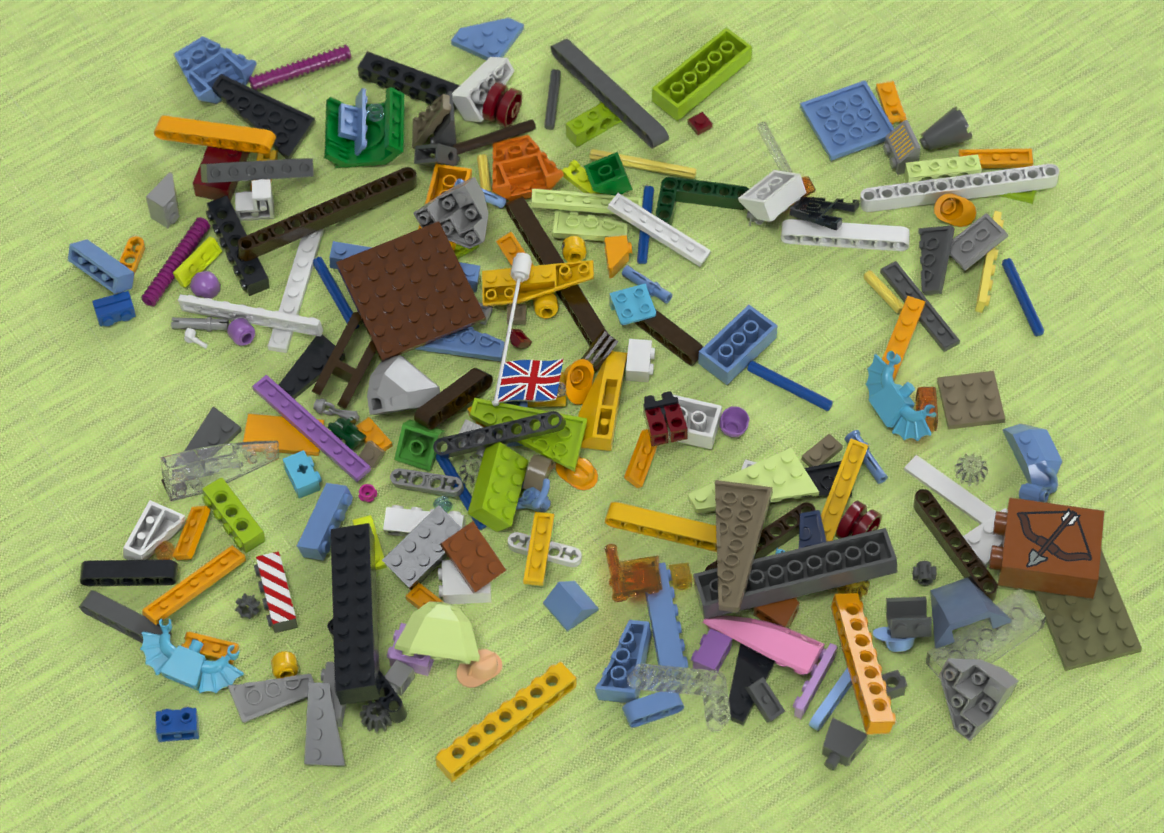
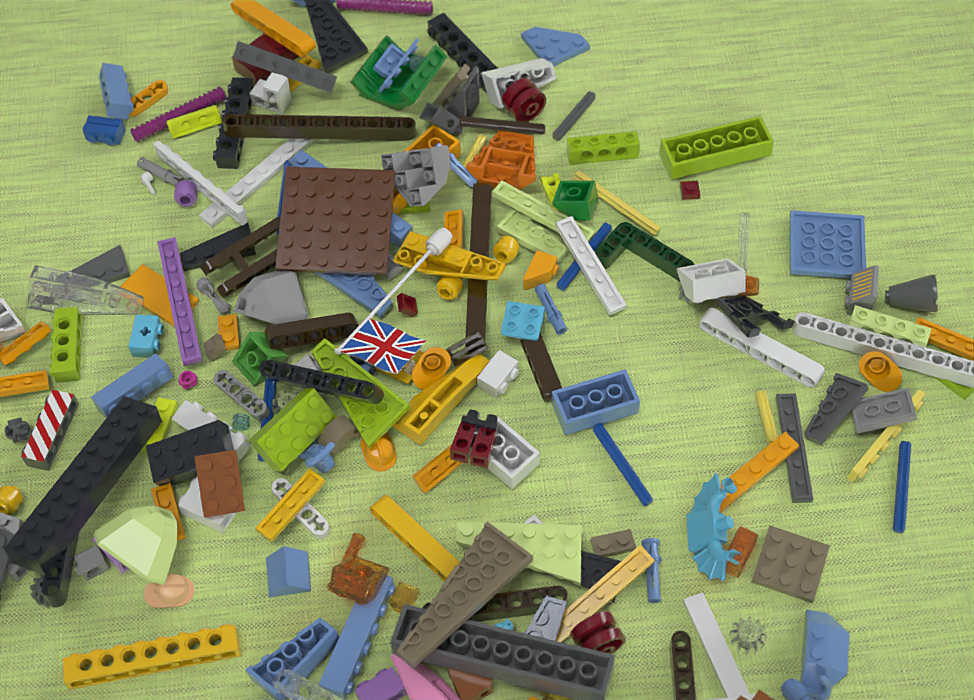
camera: 30 degrees right, 0 degrees up
light grey slope [146,172,179,228] -> none
medium lavender hair [190,271,221,299] -> none
dark green hips [327,417,366,451] -> none
dark tan plate [507,304,526,324] -> none
dark grey beam [550,38,669,148] -> none
medium lavender hair [719,406,750,437] -> none
light orange plate [876,81,906,125] -> none

